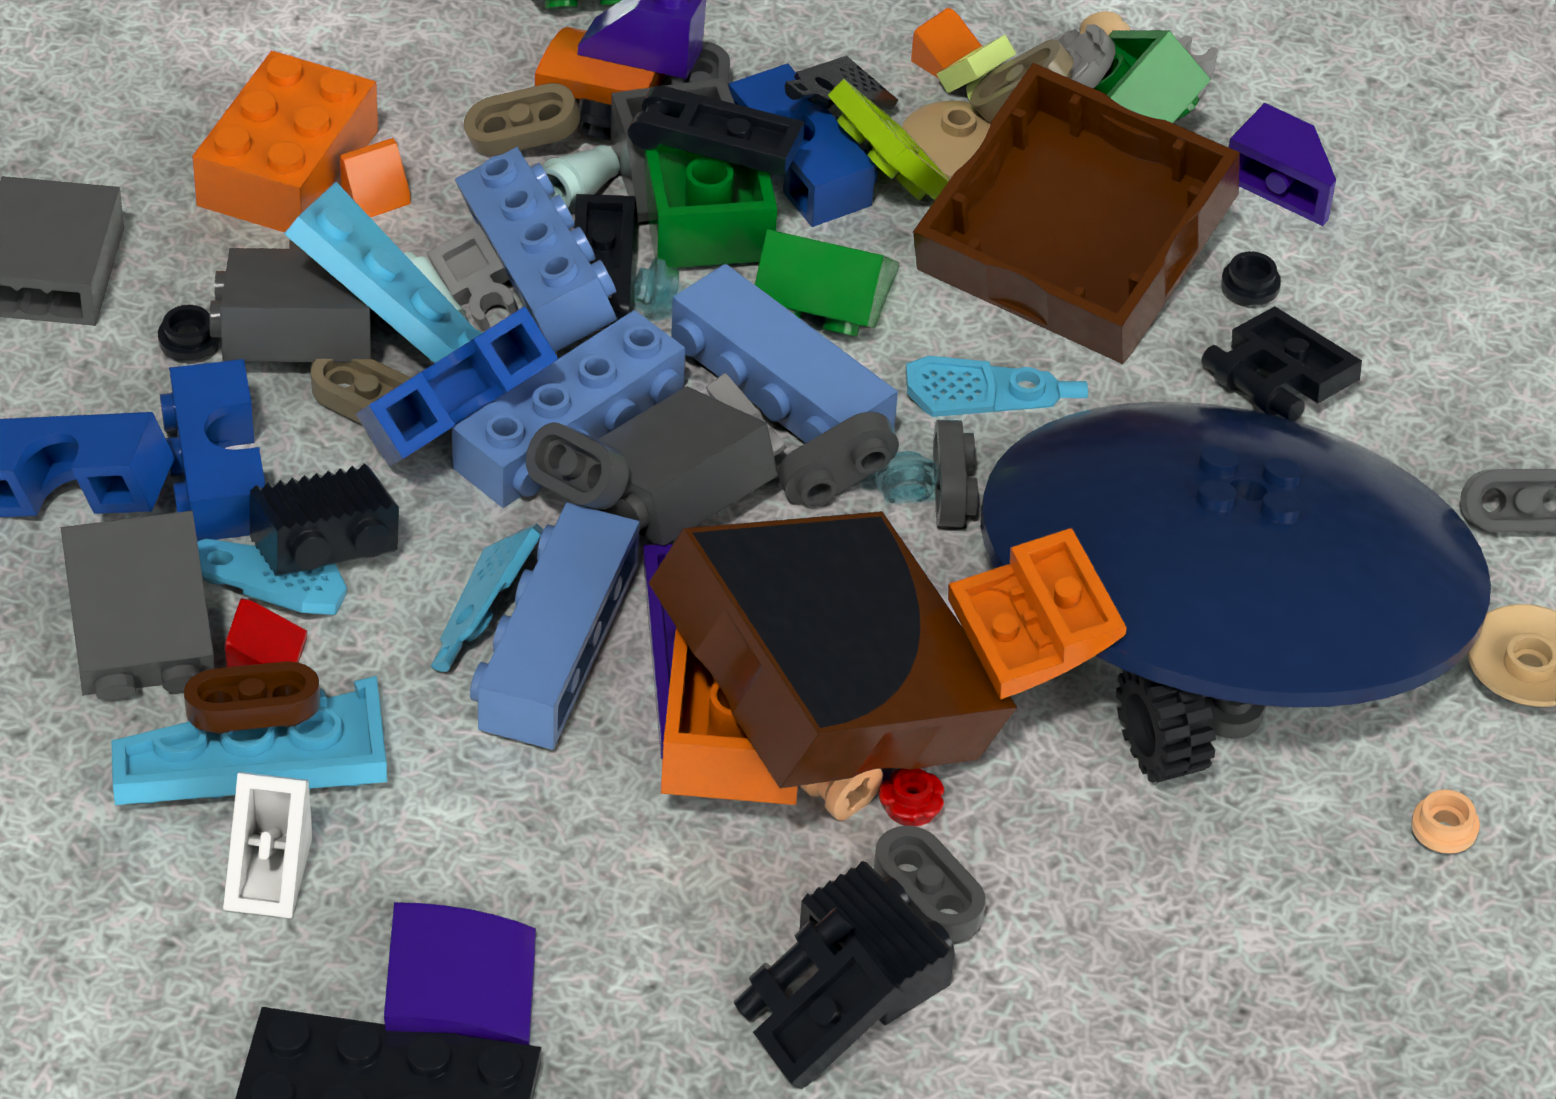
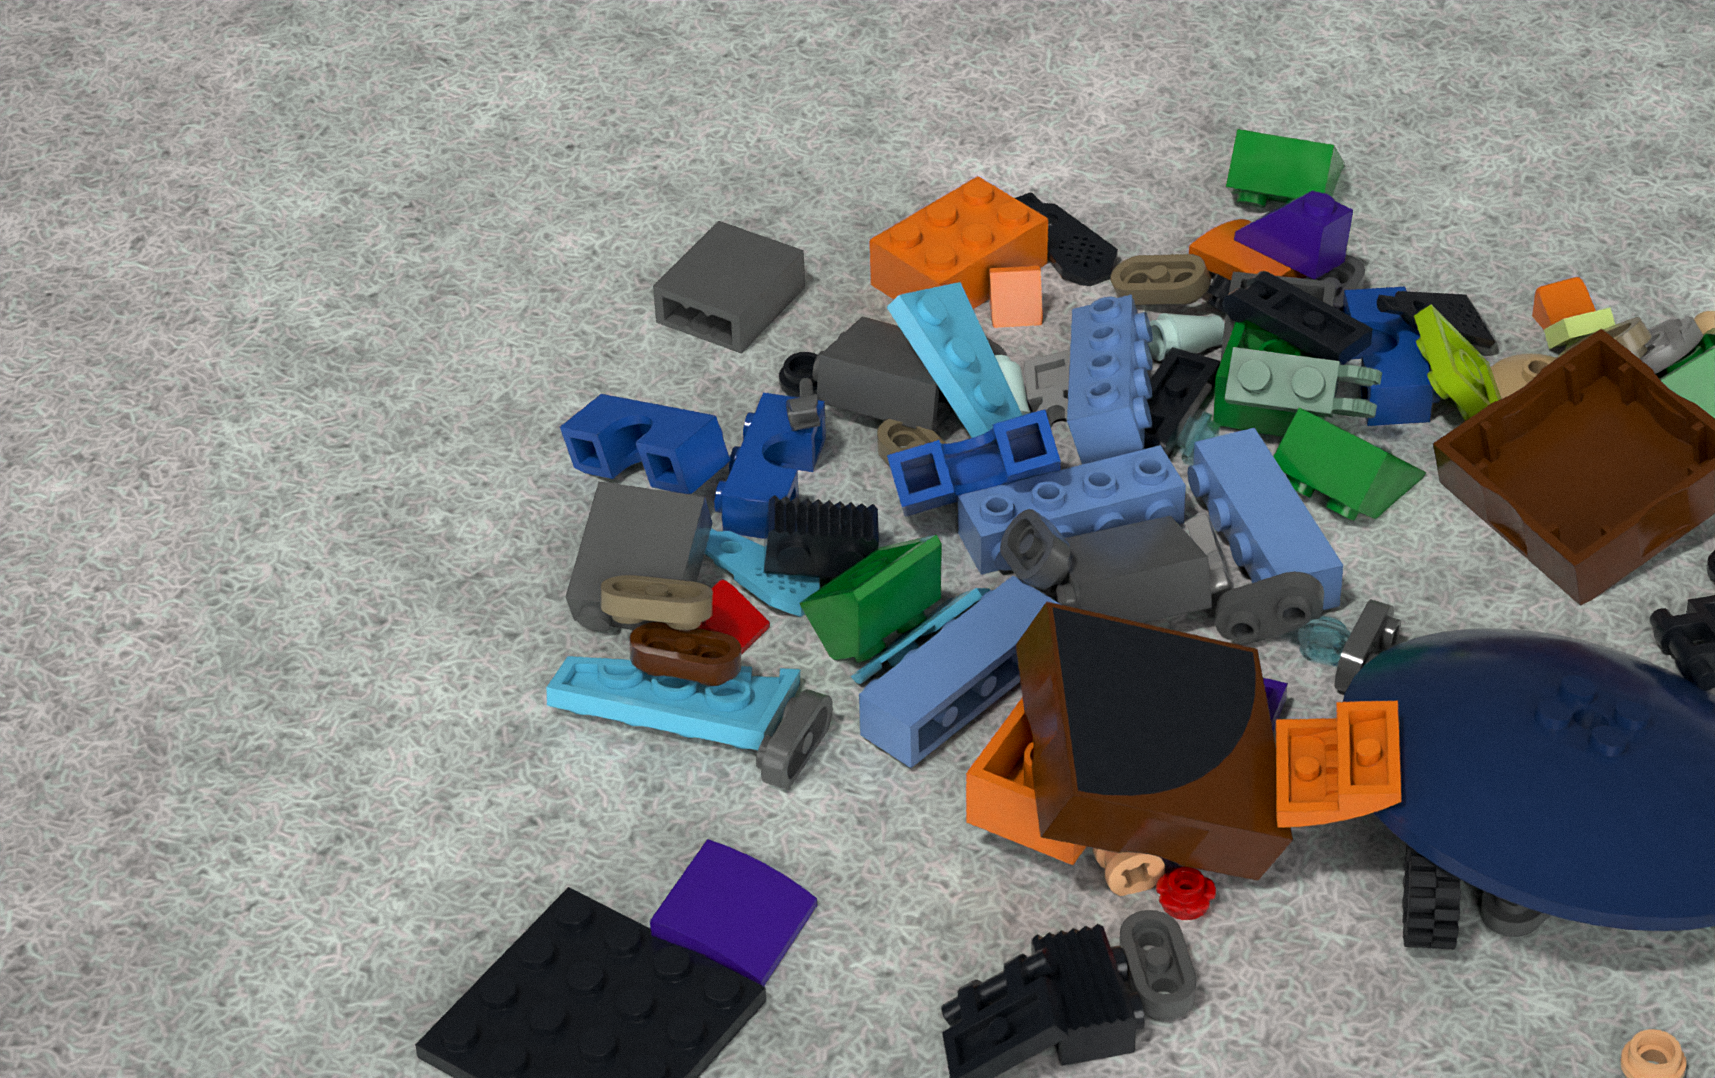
camera: 30 degrees right, 5 degrees down
white slope [223,772,312,918] -> none
medium azure piece [905,356,1088,417] -> none
none -> dark tan plate [601,575,713,630]
none -> dark grey plate [756,689,833,790]
none -> dark grey hand [786,378,820,431]
none -> green slope [799,534,942,662]
none -> black piece [1015,192,1118,287]
none -> sand green hinge [1224,347,1382,418]

